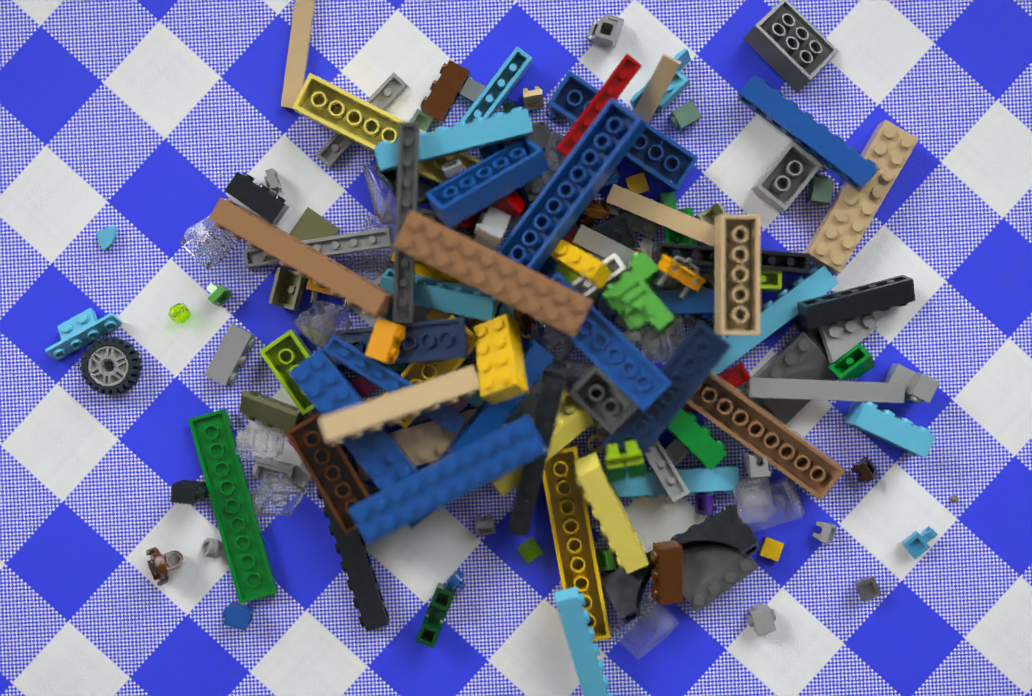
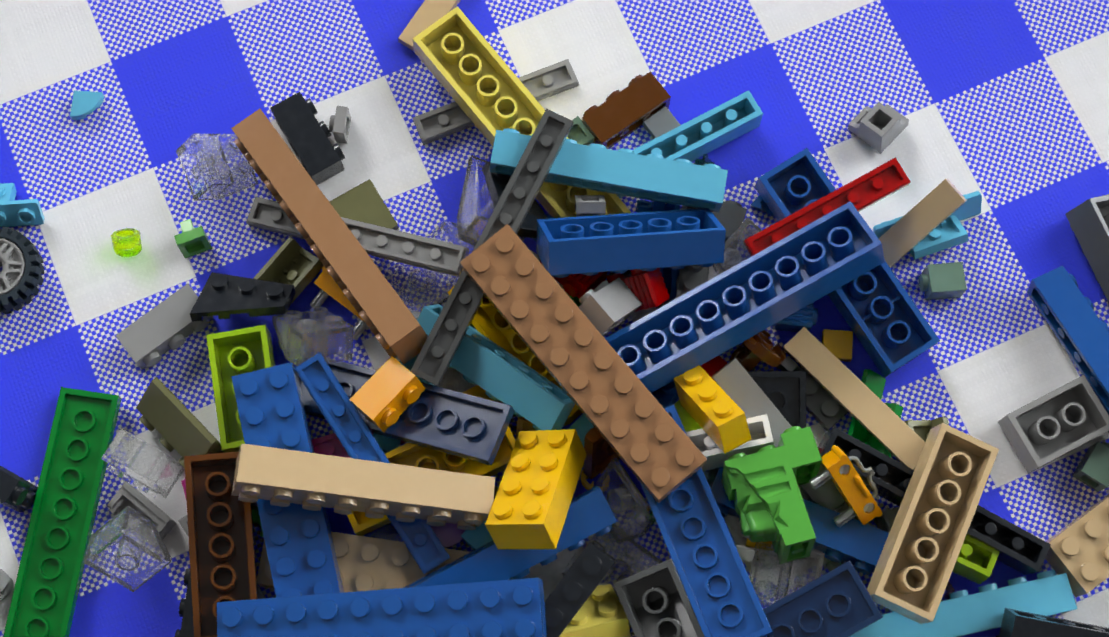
camera: 25 degrees right, 15 degrees down
tan tile [523,86,544,110] -> none
none -> black wing [190,272,296,322]

